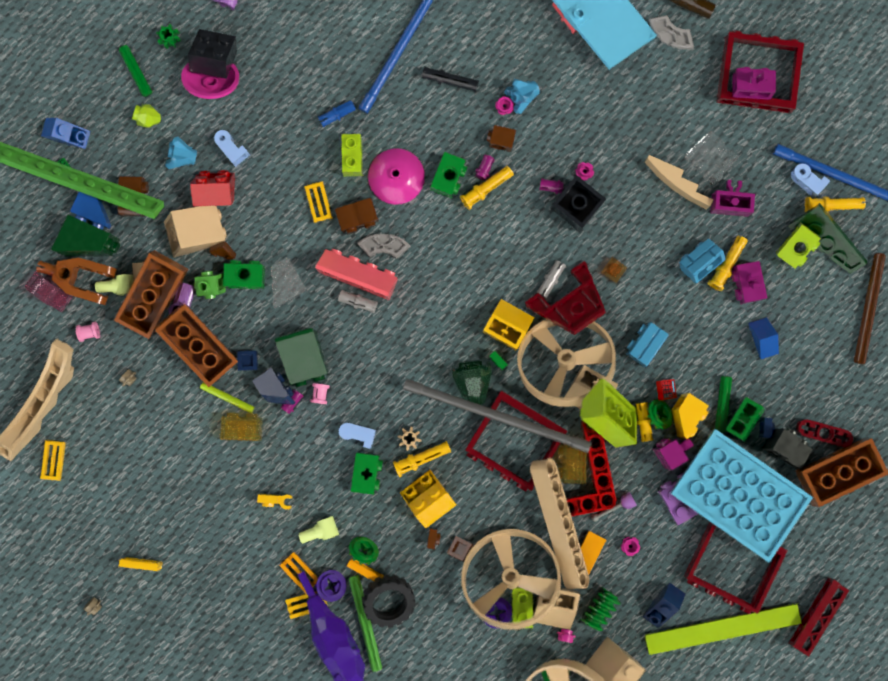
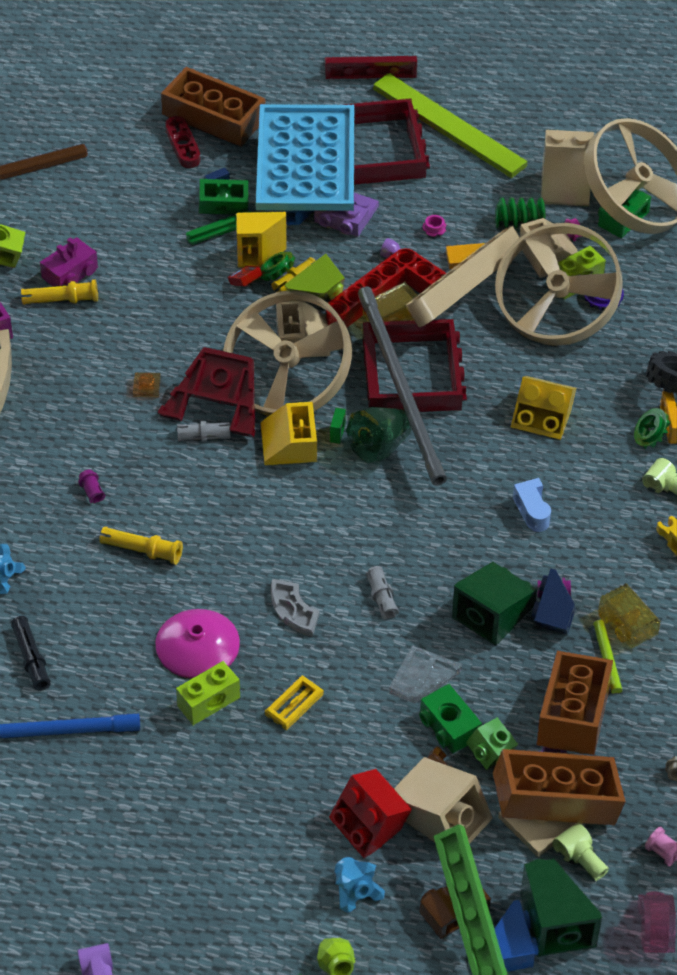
camera: 125 degrees left, 35 degrees down
dark orange piece [36,257,117,305] -> none
dark pink dish [181,63,239,99] -> none
black brick [188,29,237,79] -> none
light blue leg [214,130,250,167] -> none
dark blue plate [237,351,258,371] -> none
bright pink bush [310,383,330,404] -> none
coral slope [315,248,398,300] -> none
blue axle [318,100,356,127] -> none
reddish brown brick [335,198,379,235] -> none
green brick [351,453,383,495] -> none
yellow pin [393,441,451,478] -> none
tan gear [398,427,422,451] -> none
reddish brown plate [427,527,441,549] -> none
green brick [430,152,468,198] -> none
reddish brown plate [447,536,474,562] -> none
magenta pin [475,155,495,180] -> none
reddish brown brick [487,125,516,152] -> none
dark pink plate [495,97,514,115] -> none
black brick [550,175,606,232] -> none
dark pink plate [575,162,594,181] -> none
dark azure brick [626,322,669,367] -> none
dark blue slope [643,583,686,628] -> none
magenta brick [653,438,694,470] -> none
dark azure brick [679,239,726,284] -> none
blue slope [748,318,779,360] -> none
pearl dark grey brick [763,428,812,469] -> none

